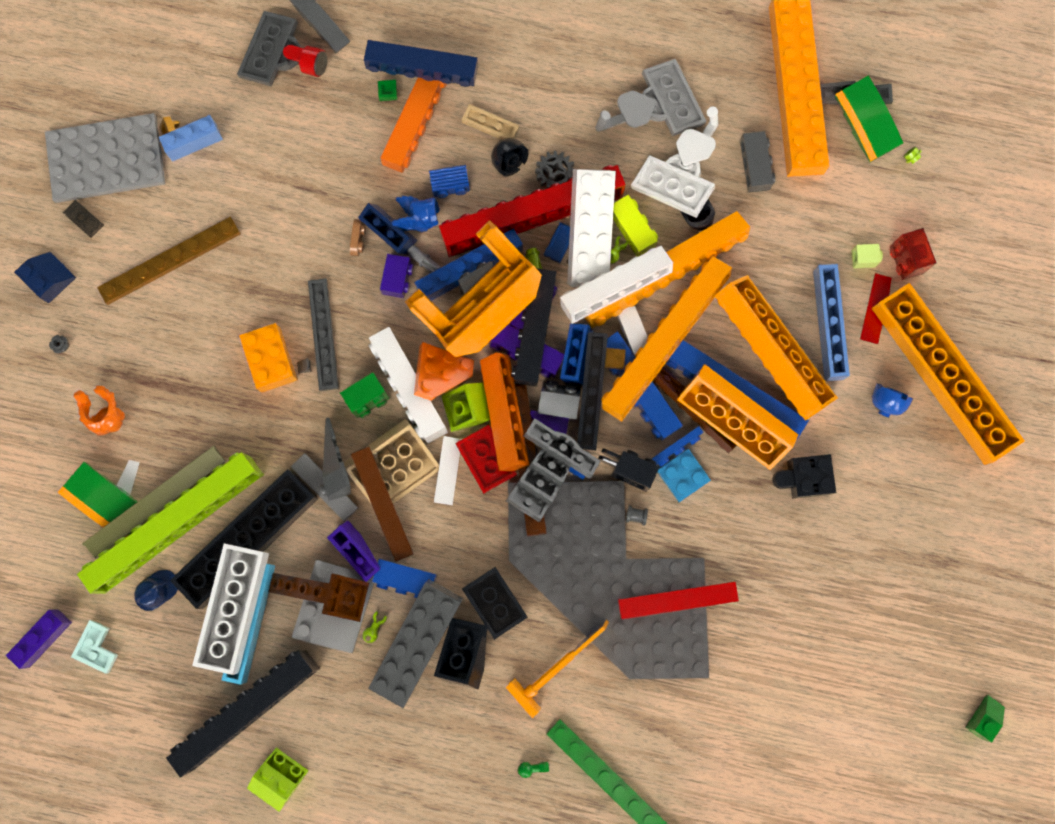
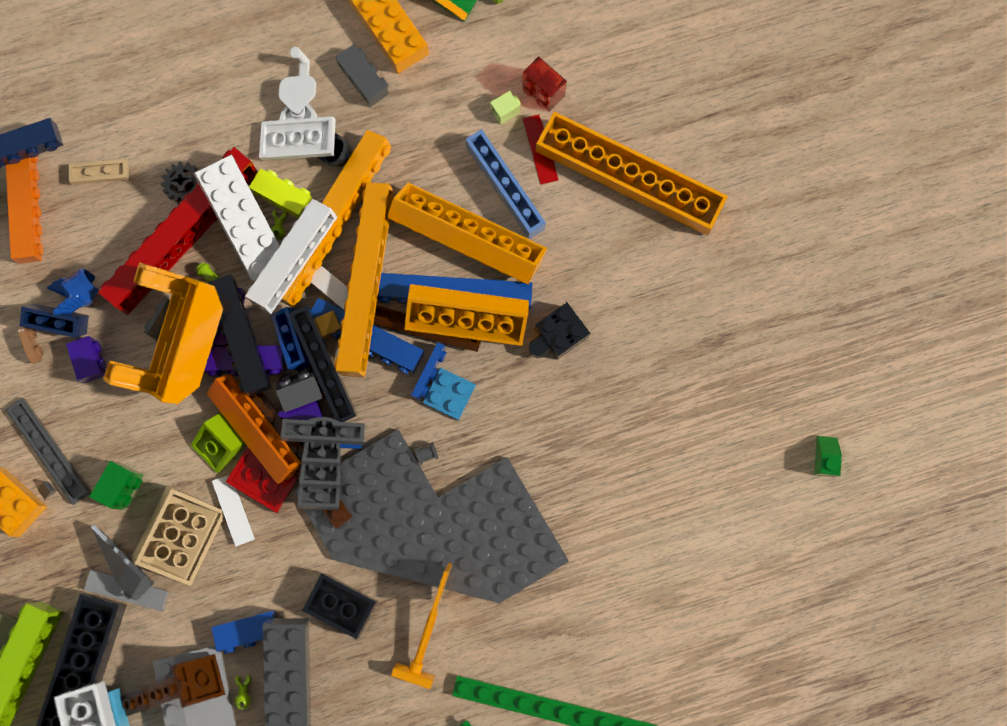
camera: 30 degrees left, 0 degrees up
dark purple slope [327,520,381,582] -> none
reddish brown tile [351,446,413,562] -> none
white brick [368,327,448,443] -> none
light grey axle [407,245,441,273] -> none
blue brick [414,228,523,301] -> none
orange plate [414,342,474,401] -> none
blue brick [429,165,470,198] -> none
black slope [434,618,487,690] -> none
black cylinder [491,138,529,176] -> none
blue tile [544,222,570,264] -> none
light grey plate [595,59,706,137] -> none
black brick [598,448,659,492] -> none
red tile [618,582,739,619] -> none
blue cylinder [872,383,913,418] -> none

